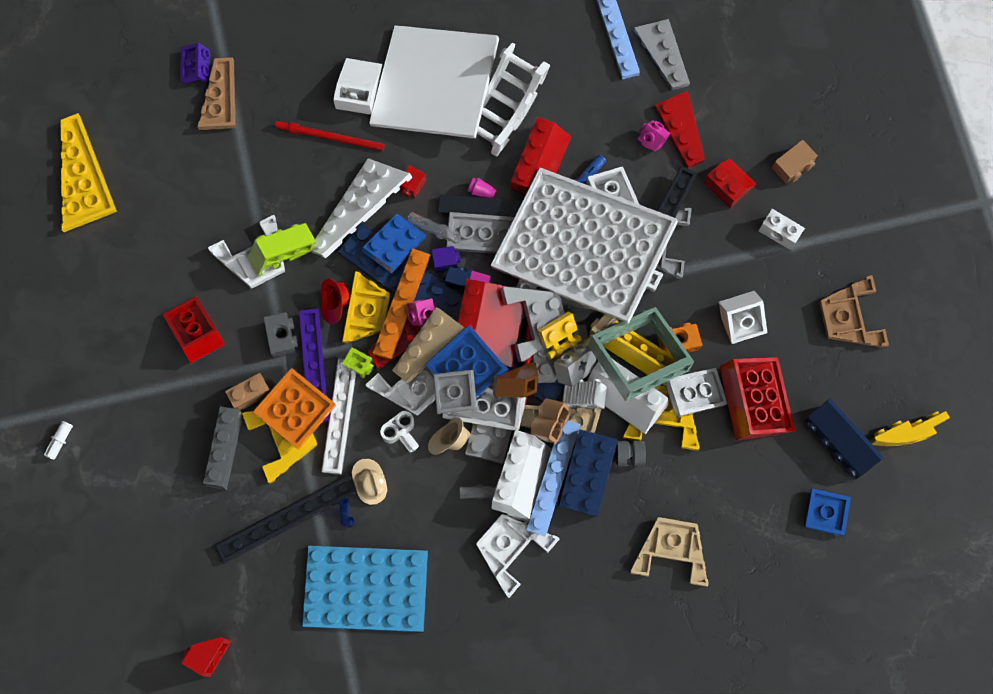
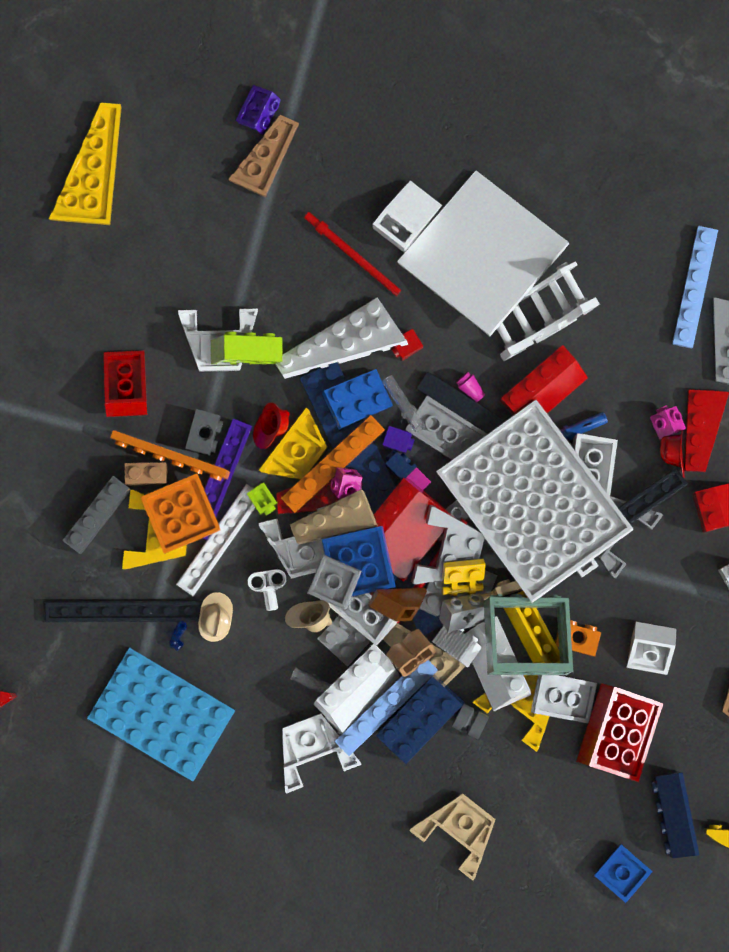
camera: 30 degrees right, 10 degrees up
none -> orange plate [110,430,230,481]
none -> red piece [660,430,685,478]

